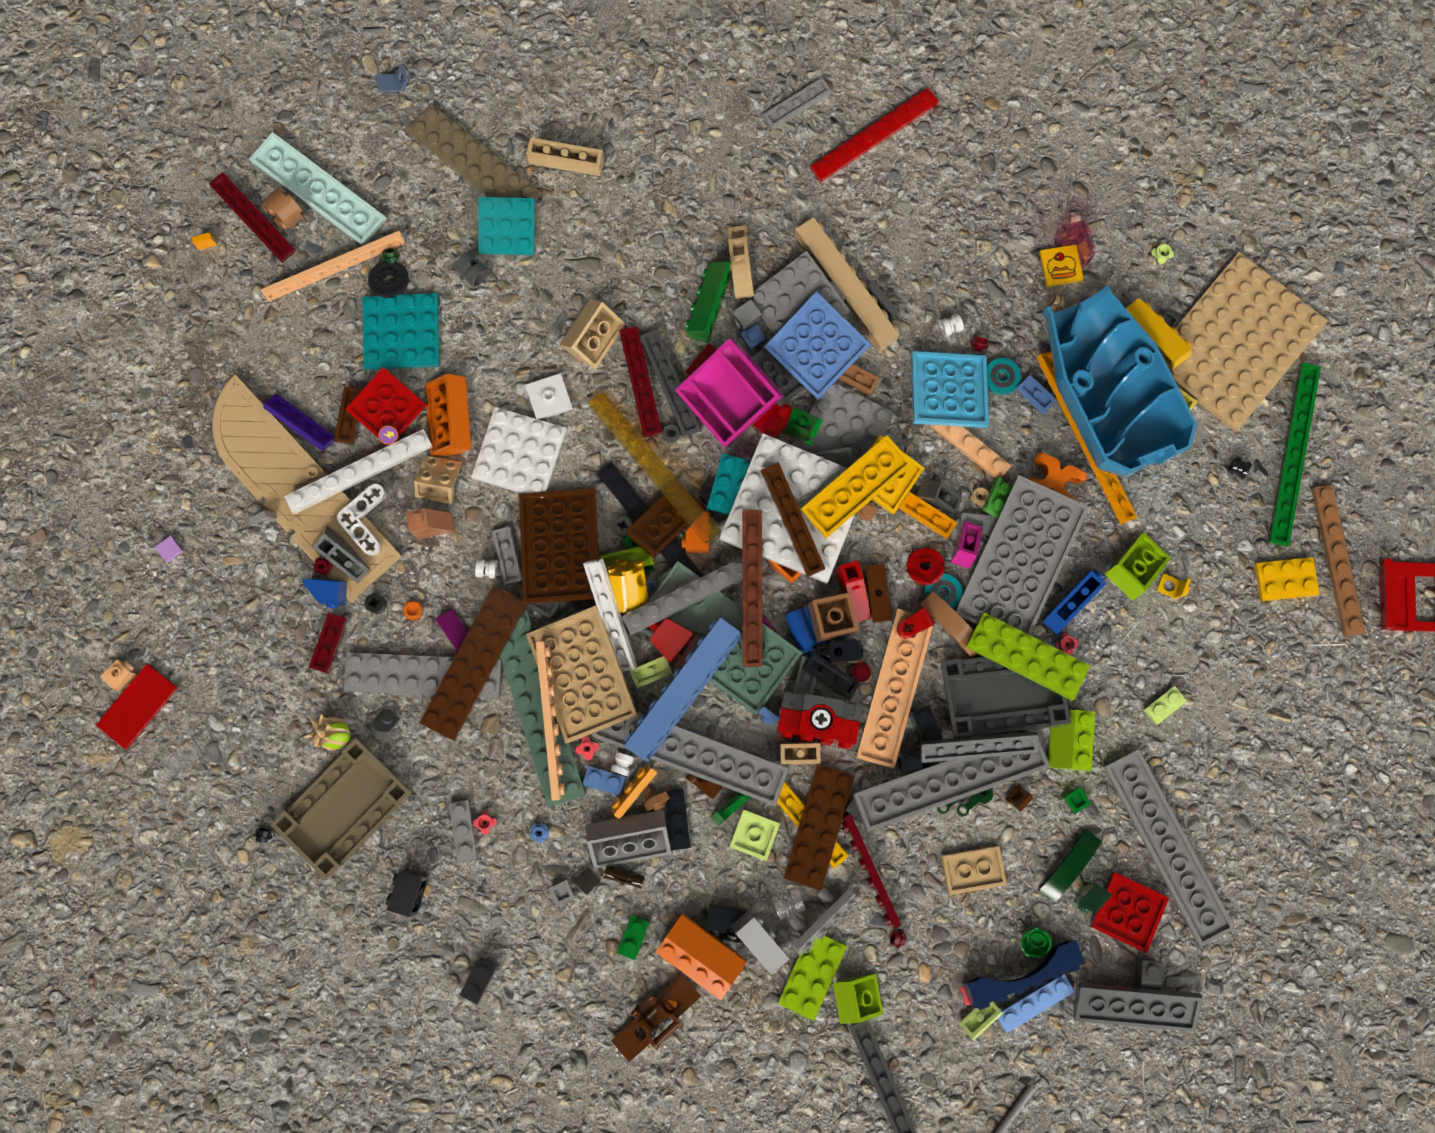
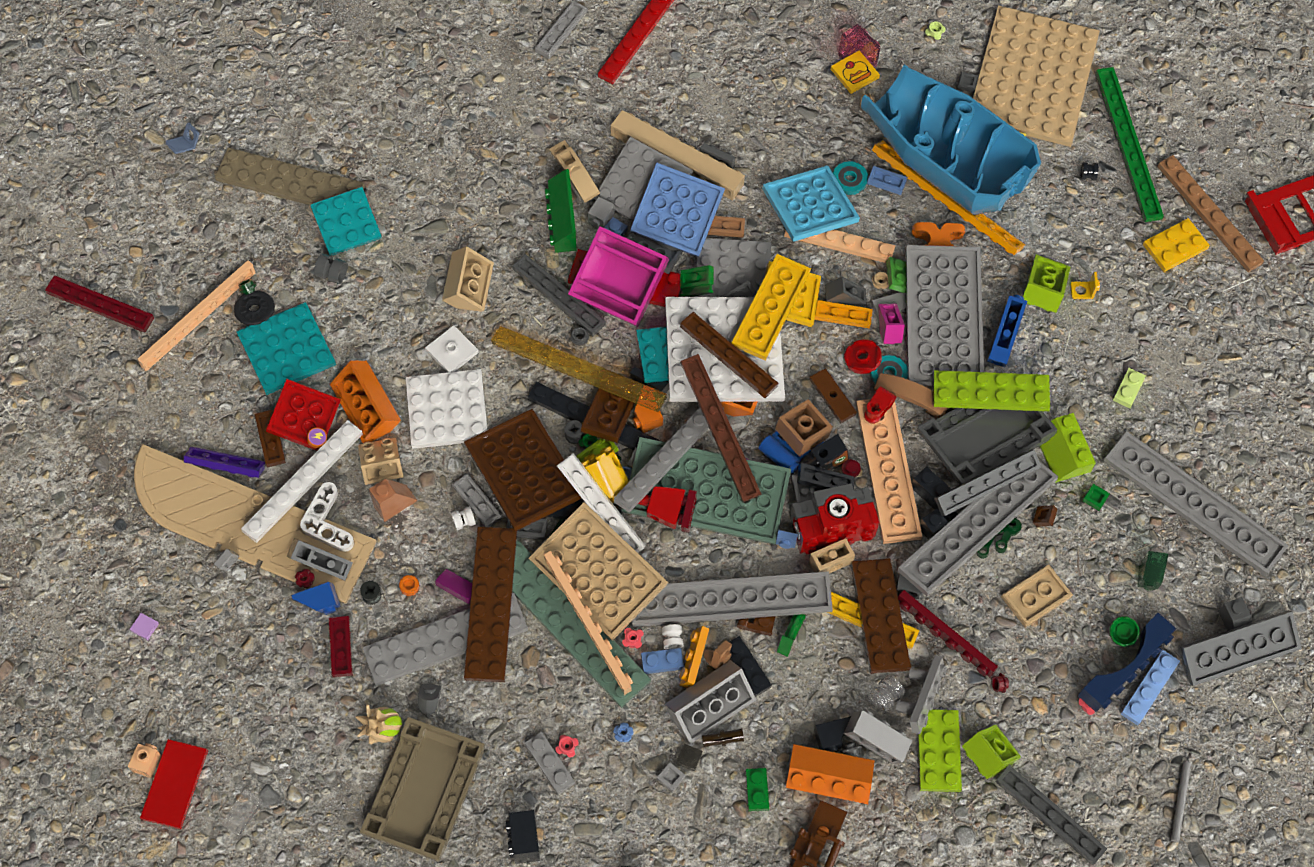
camera: 25 degrees left, 15 degrees down
light orange tile [191,232,217,250] -> none
light aqua plate [249,132,387,246] -> none
black plate [252,828,272,843] -> none
medium nougat brick [260,186,305,230] -> none
tan brick [526,137,604,176] -> none
dark red plate [619,326,662,438] -> none
medium blue brick [624,617,742,762] -> none
yellowish green plate [630,656,673,689] -> none
yellowish green plate [730,810,780,861] -> none
red slope [835,560,871,623] -> none
medium nougat plate [857,502,877,521] -> none
white wheel [939,313,964,337] -> none
yellowish green plate [959,1002,1003,1041] -> none
dark red plate [970,337,989,352] -> none
dark green slope [1038,829,1102,903] -> none
coral plate [1055,633,1079,655] -> none
red plate [1090,872,1169,953] -> none
yellow brick [1126,298,1192,370] -> none

